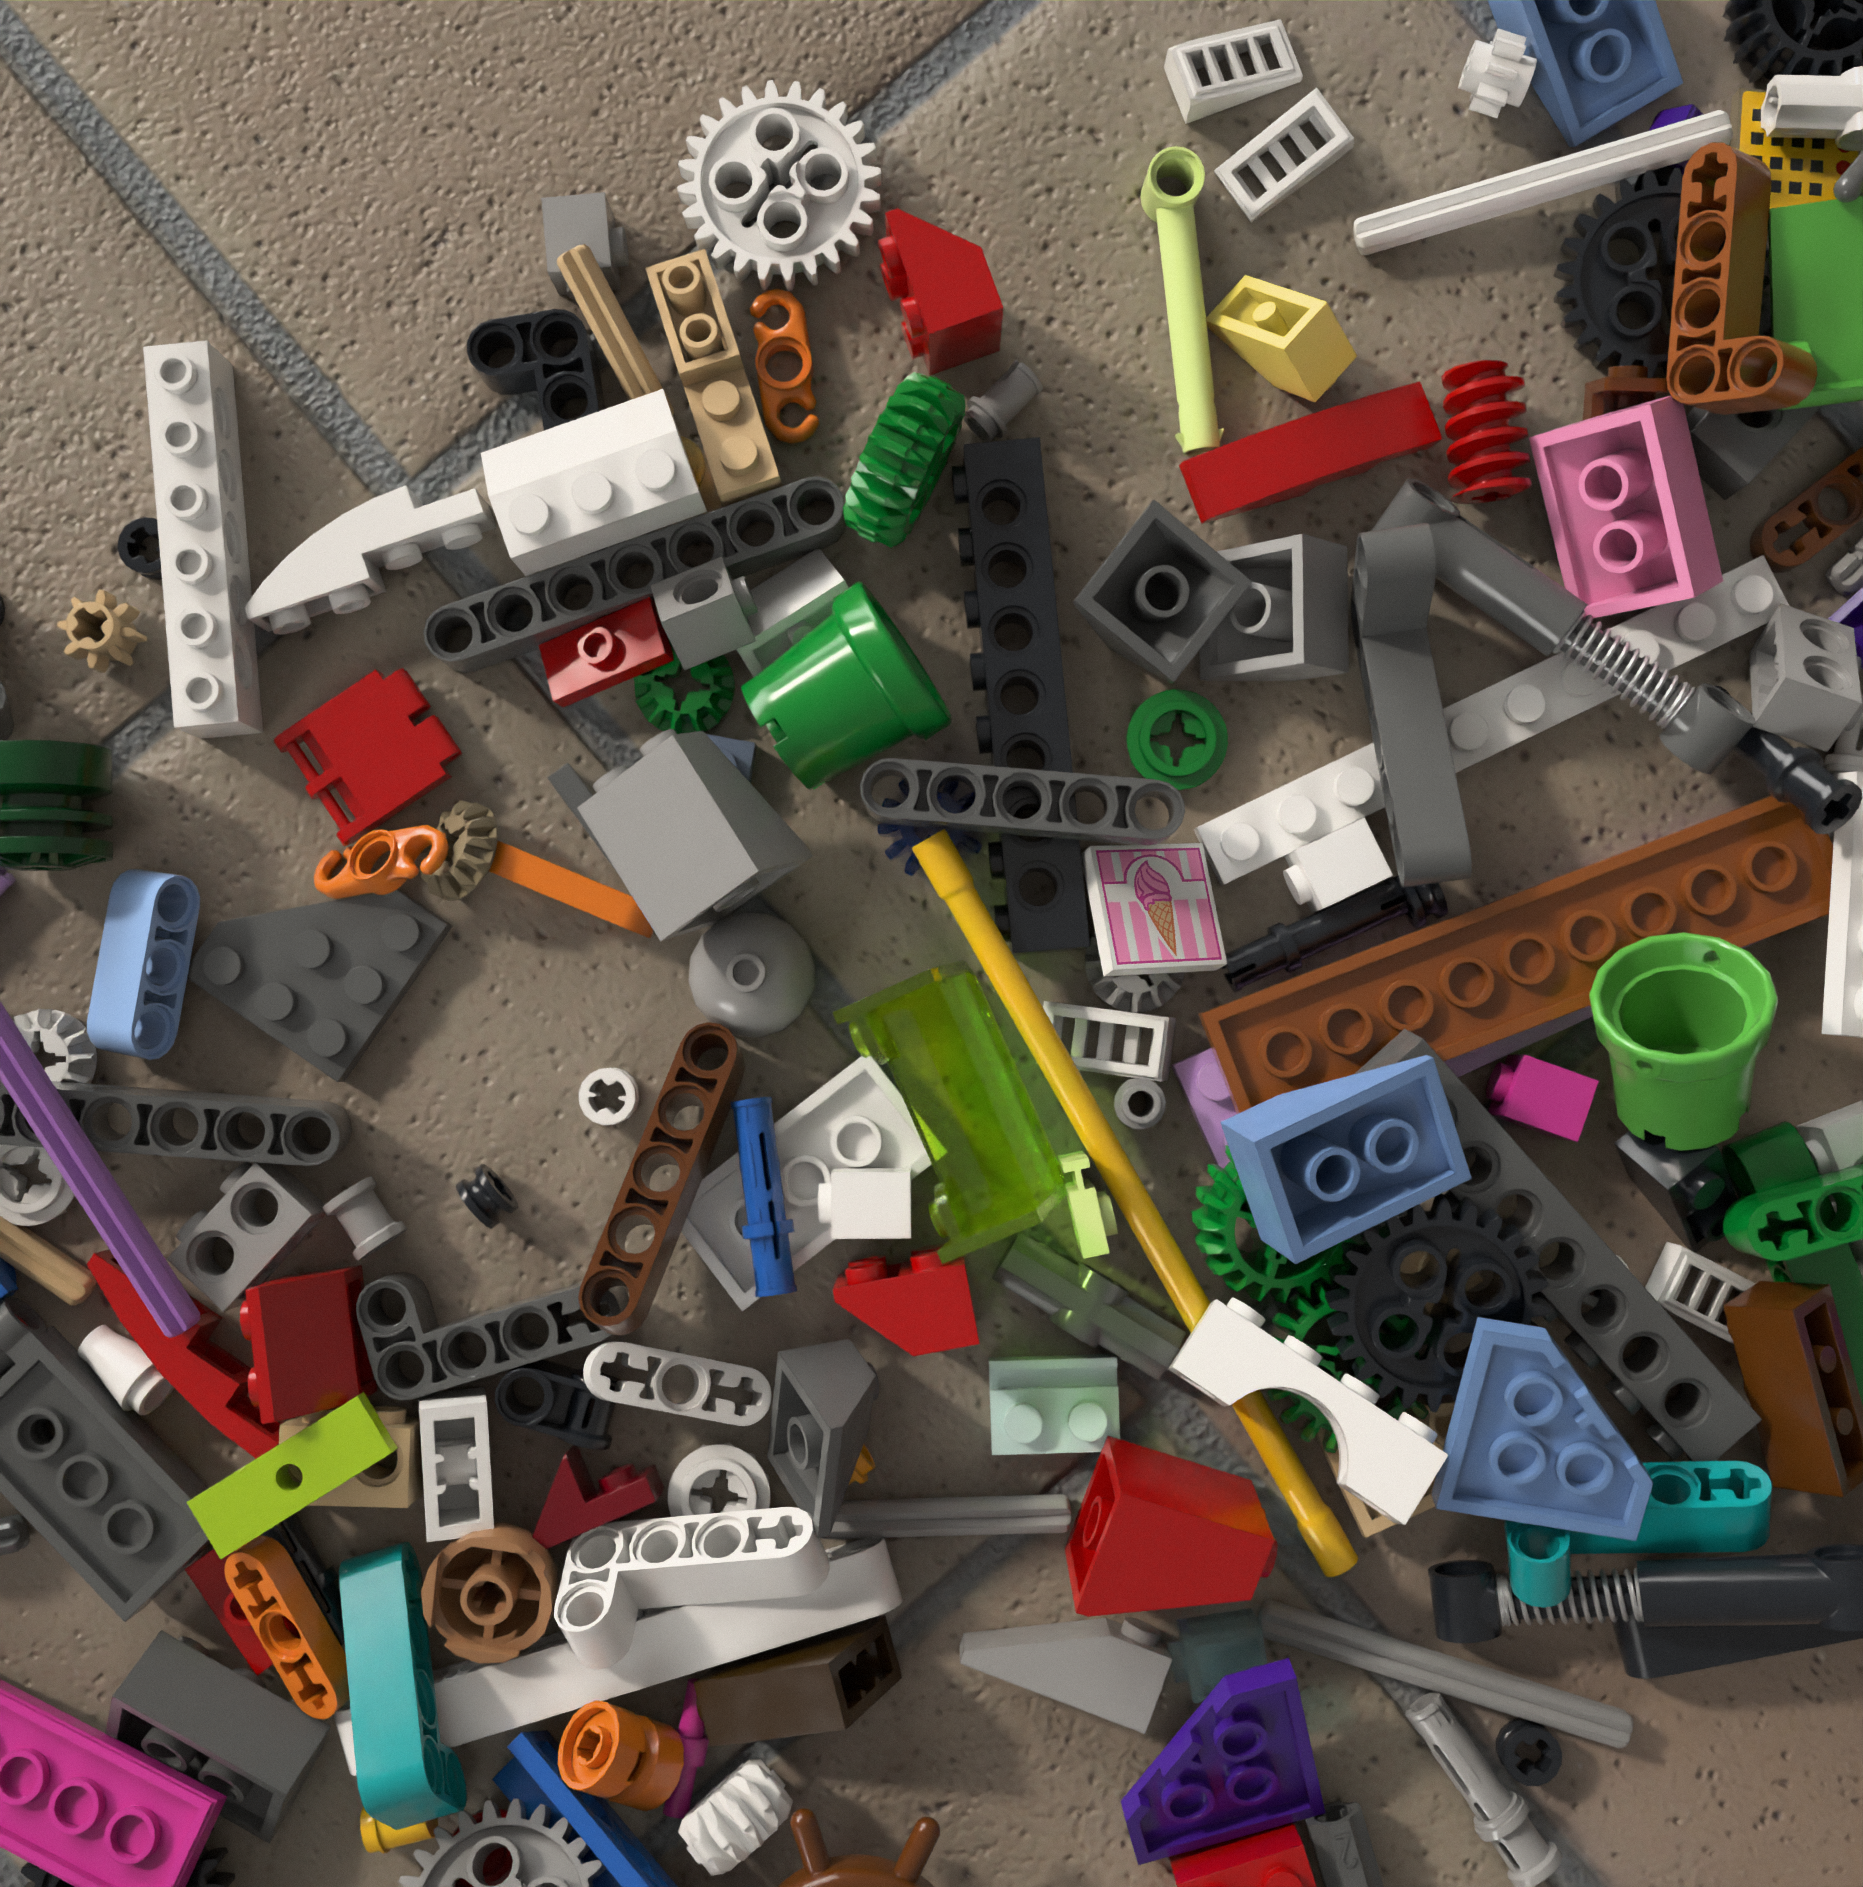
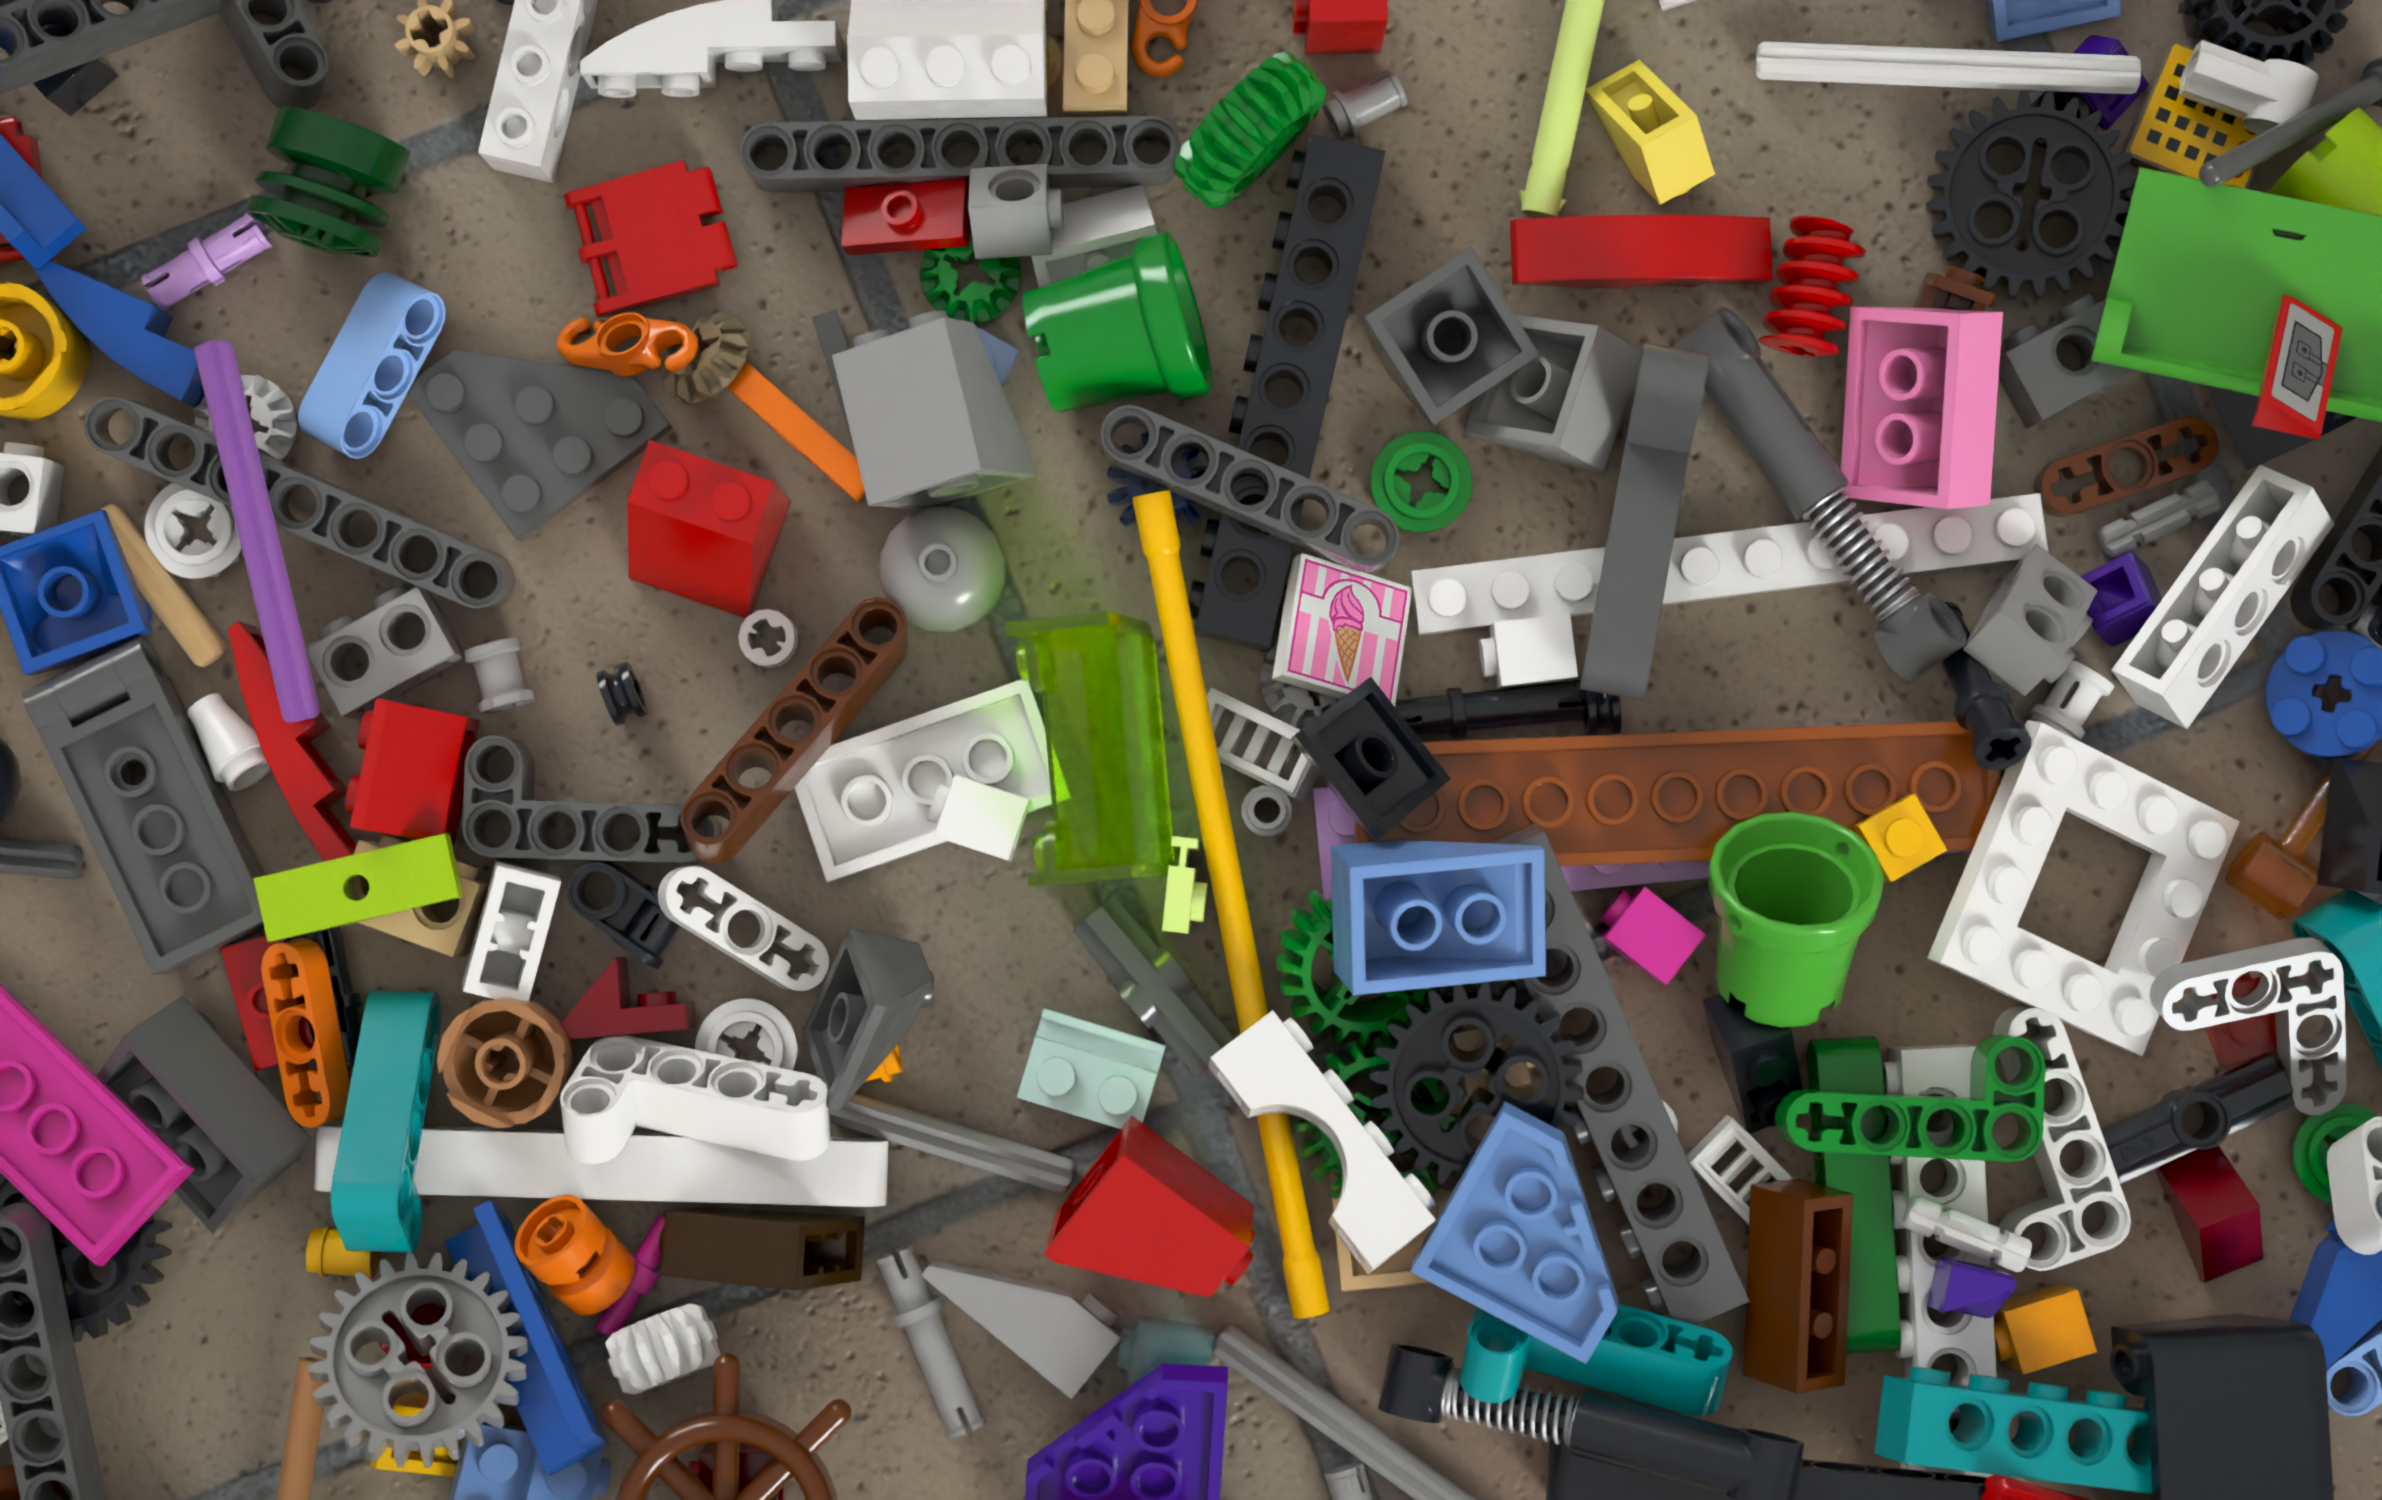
camera: 10 degrees right, 0 degrees up
blue pin [730,1097,797,1297] -> none
red slope [833,1243,980,1357] -> none
dark orange beam [1666,142,1817,415] -> none
none -> red slope [627,440,791,618]
none -> light grey pin [874,1244,986,1439]
none -> black slope [1291,677,1451,841]
none -> yellow plate [1854,794,1947,883]

